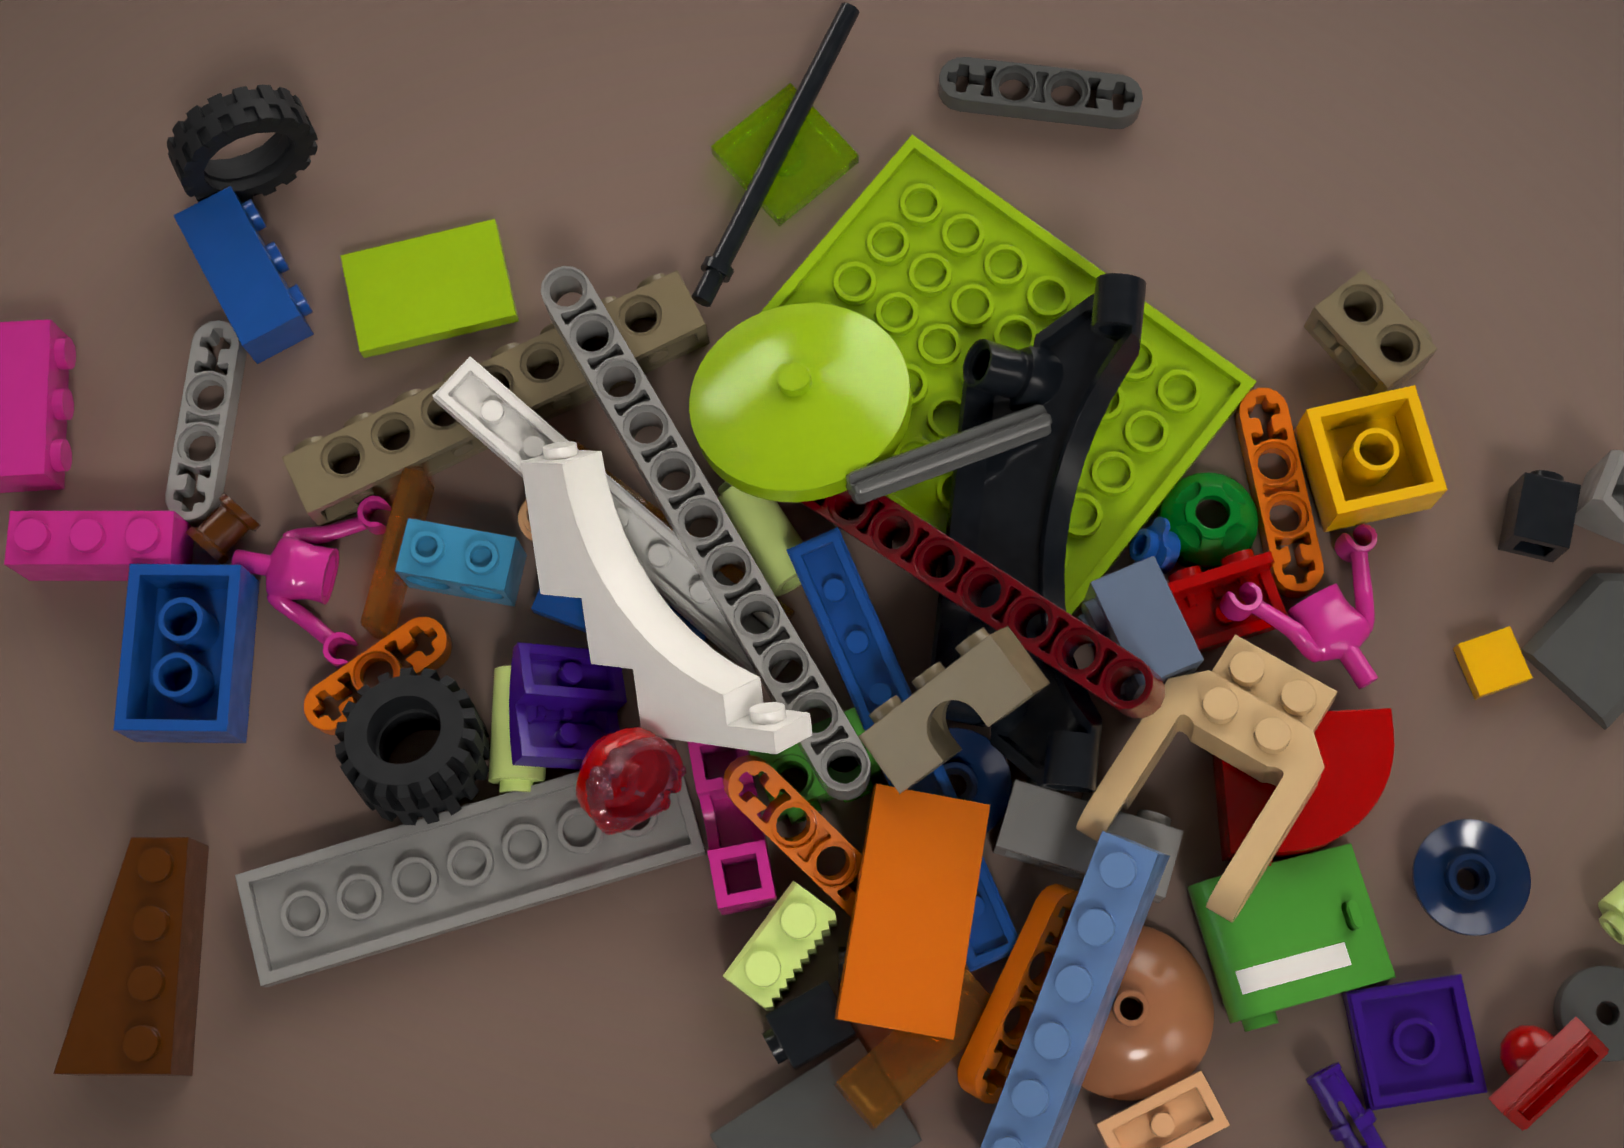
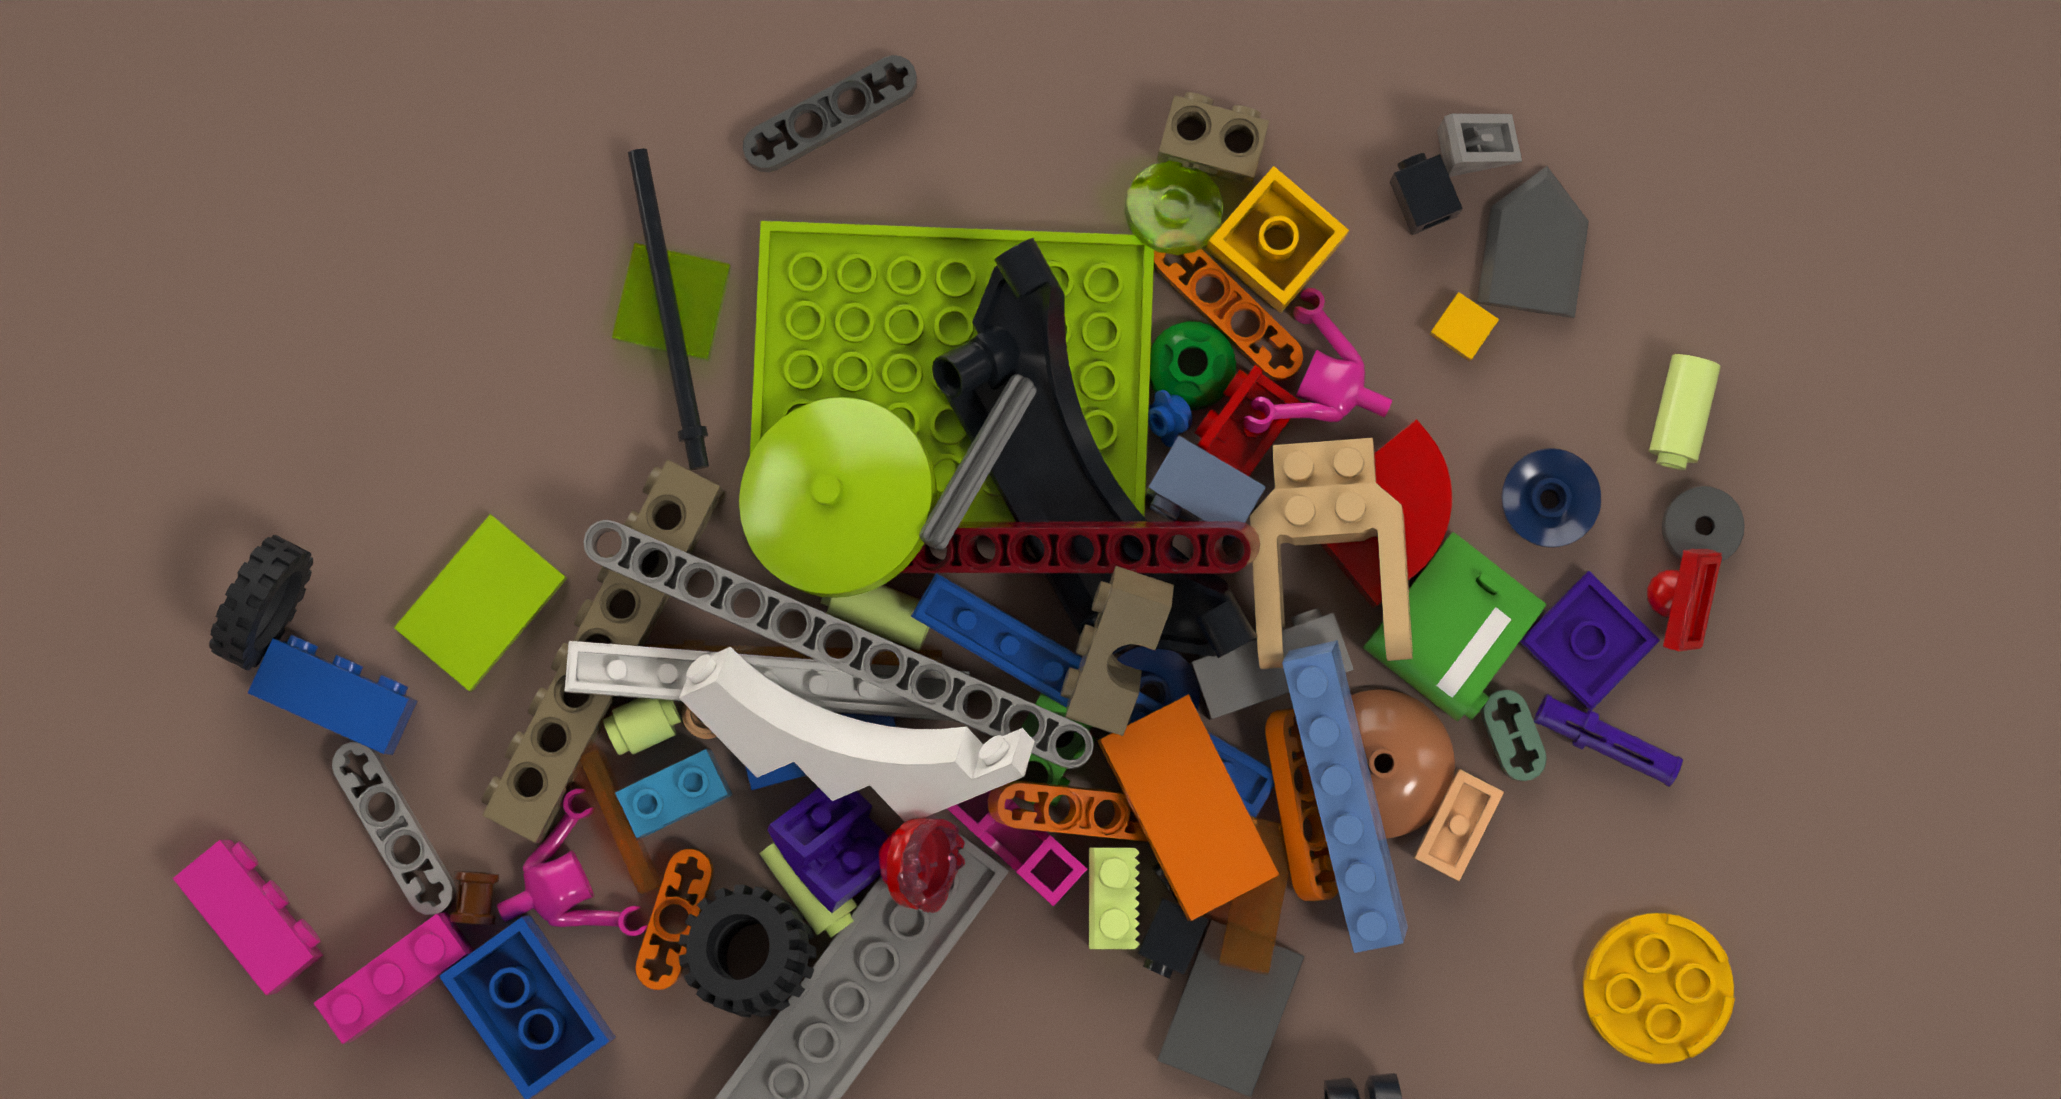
camera: 40 degrees left, 10 degrees up
none -> yellowish green brick [603,698,681,755]
none -> clear neon green tile [1124,161,1224,255]
none -> sand green beam [1481,690,1547,781]

